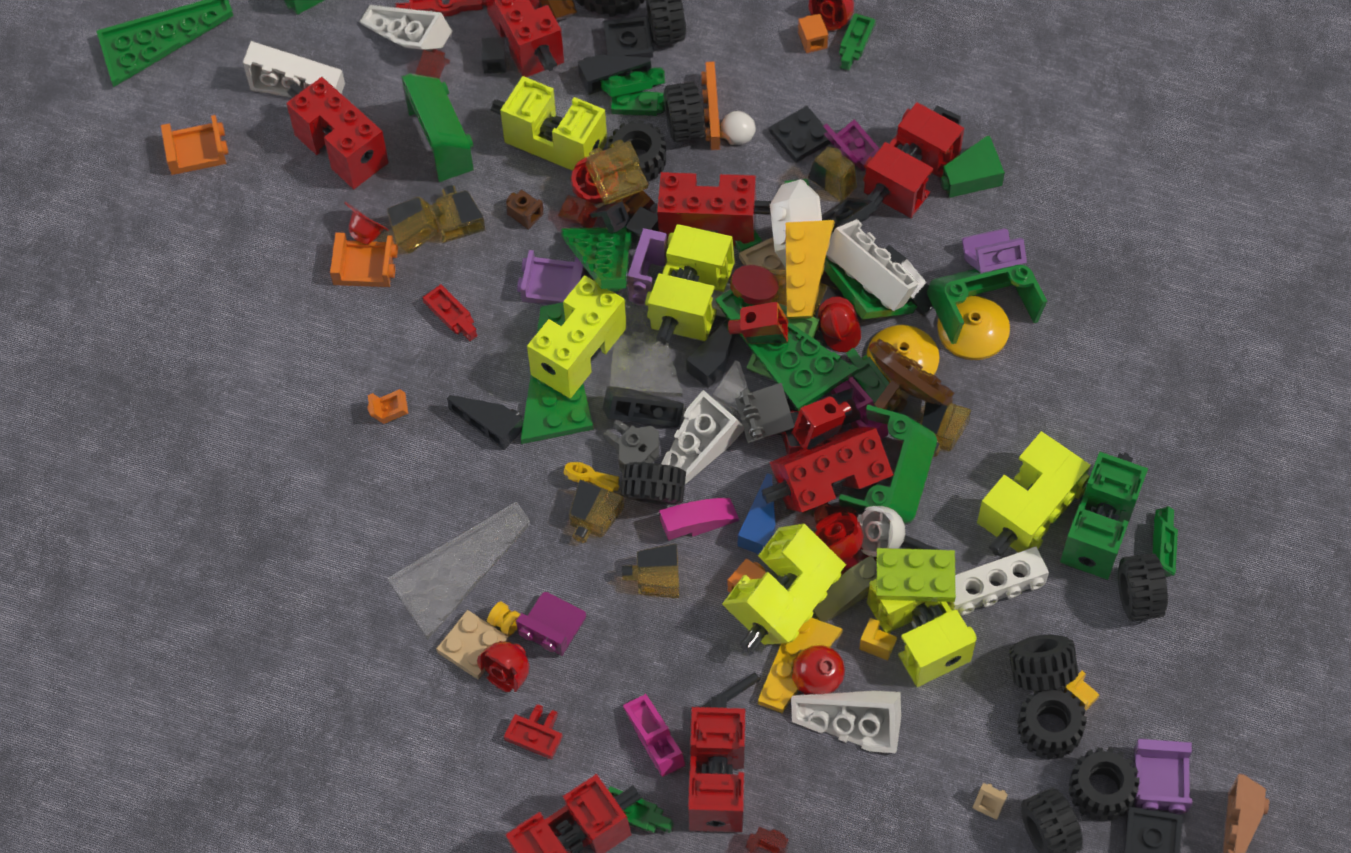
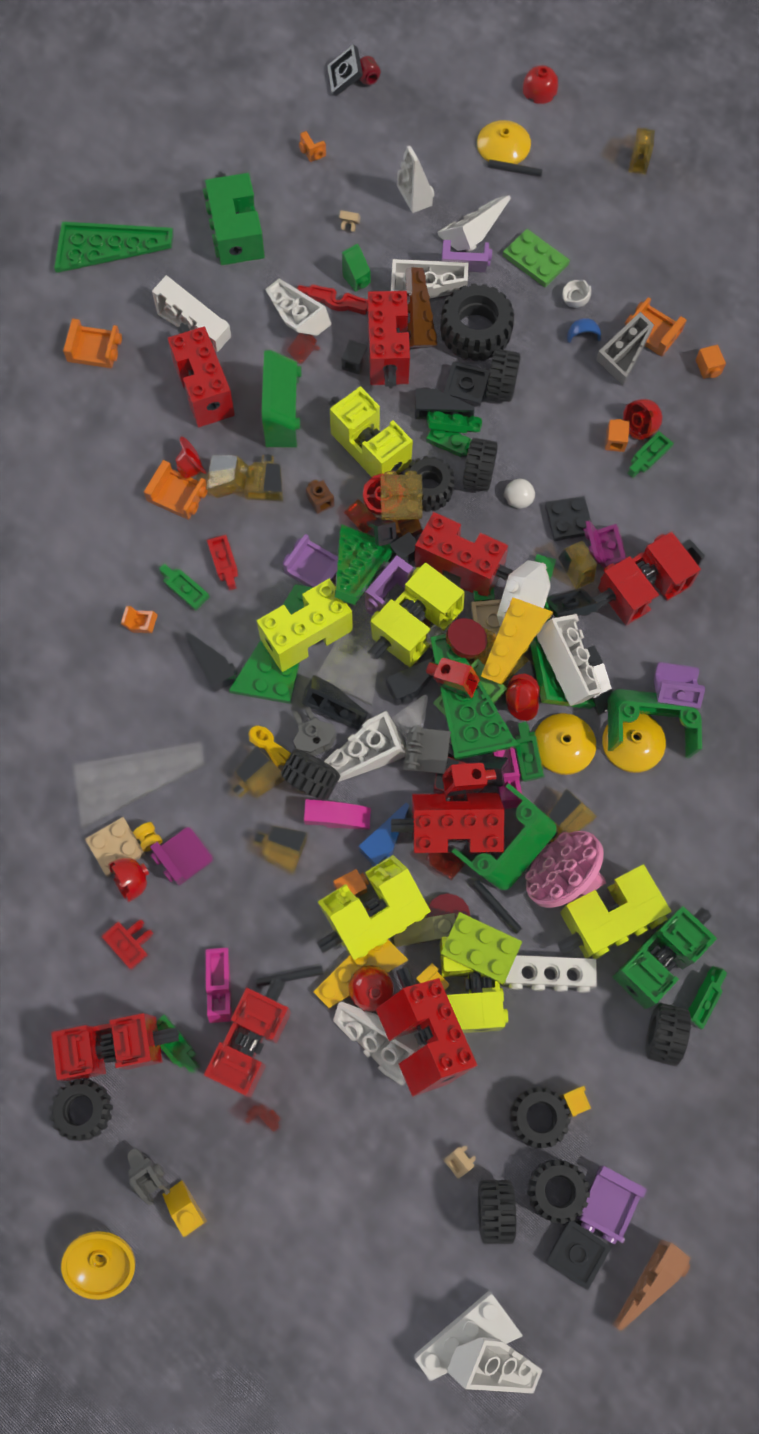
camera: 20 degrees right, 10 degrees up
orange plate [701,62,720,150] -> none
red cylinder [815,512,864,561] -> none
white cylinder [857,506,905,557] -> none
reddish brown bracket [869,339,955,413] -> none
green slope [940,136,1005,198] -> none
black tyre [1009,634,1079,691] -> none
none -> green hinge [159,563,210,611]
none -> red piece [376,967,478,1097]
none -> bright pink bracket [525,831,606,908]

